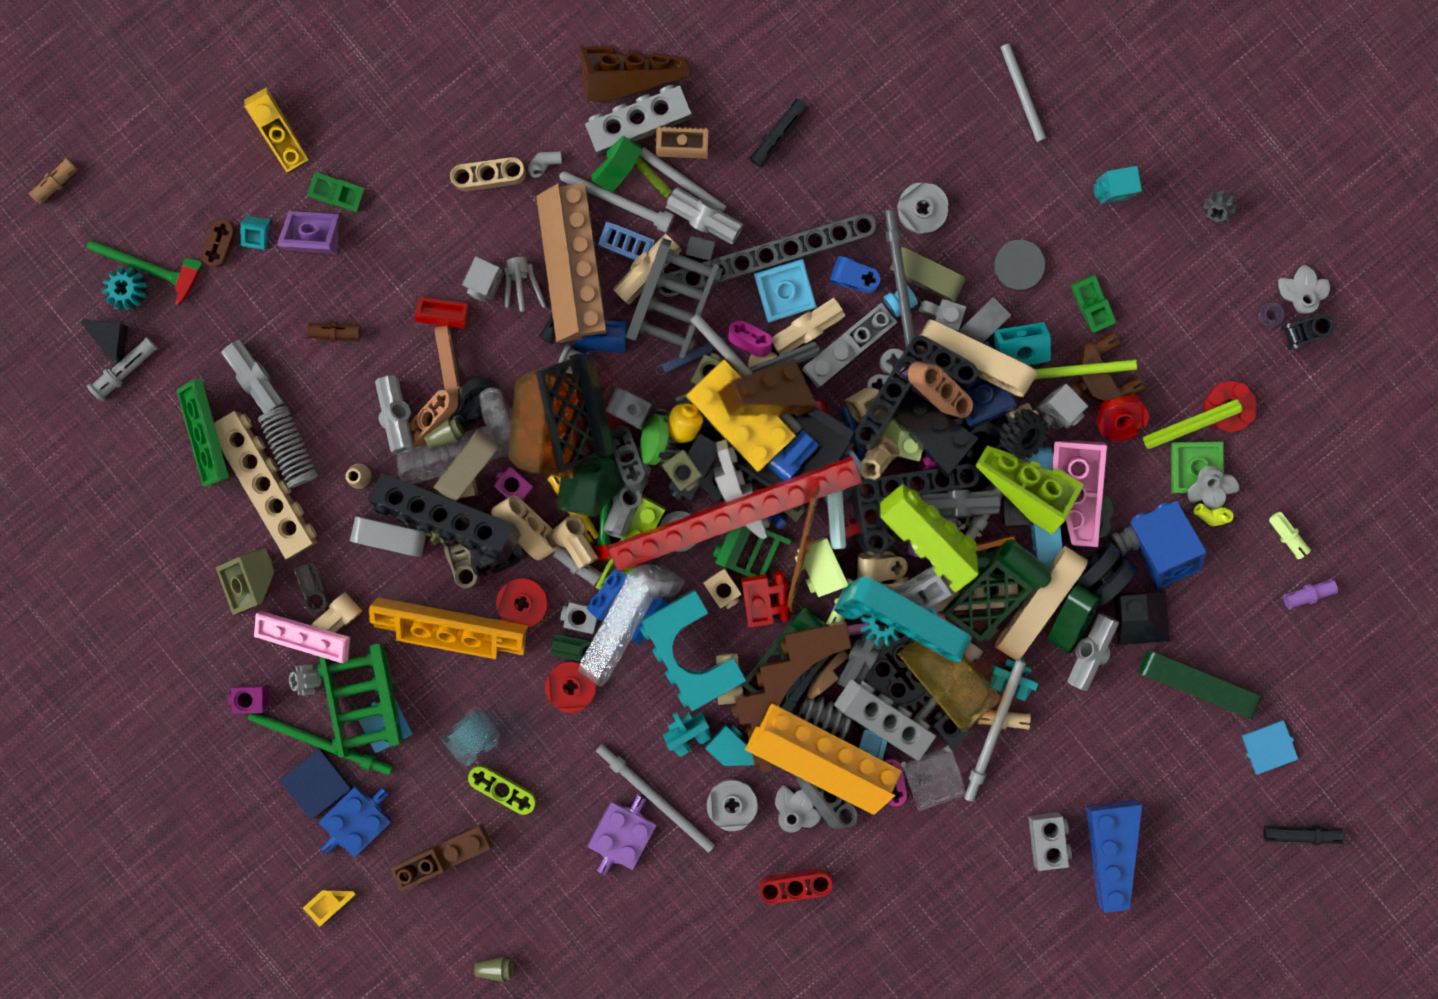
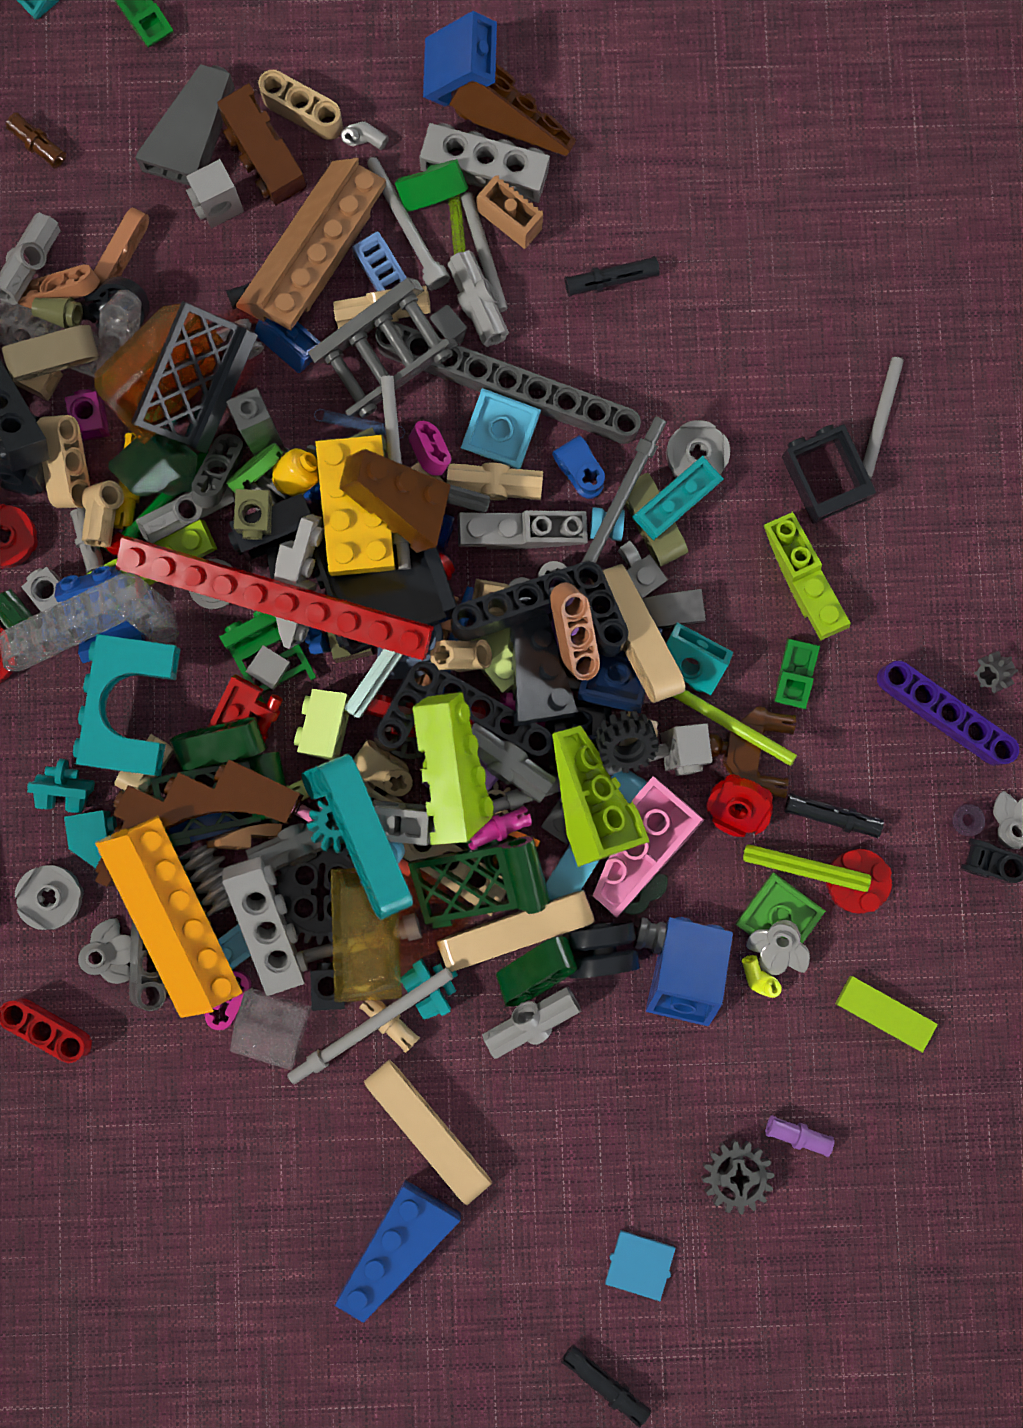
camera: 25 degrees right, 5 degrees down
medium lavender slope [278,211,340,254] -> none
red tile [414,297,470,329] -> none
light grey plant [505,257,547,312] -> none
tan brick [703,568,742,609] -> none
blue piece [768,430,820,481] -> none
dark orange piece [787,485,821,614] -> none
dark grey tile [994,239,1045,291] -> none
light grey brick [1028,812,1072,871] -> none
teal brick [1094,166,1142,205] -> none
black slope [1114,591,1169,645] -> none
dark green beam [1137,649,1262,720] -> none
yellowish green axle [1269,512,1311,559] -> none
none -> dark grey slope [136,64,235,186]
none -> dark green beam [170,717,266,771]
none -> reddish brown wedge [217,83,306,206]
none -> light grey tile [245,645,291,690]
none -> tan beam [364,1060,493,1205]
none -> blue panel [423,11,497,107]
none -> dark pink pin [468,806,532,850]
none -> teal tile [632,456,724,541]
none -> dark grey gear [701,1139,774,1215]
none -> lime slope [764,512,851,640]
none -> black window [782,424,876,524]
none -> black pin [784,793,884,839]
none -> lime tile [835,976,938,1053]
none -> dark purple beam [877,661,1019,766]

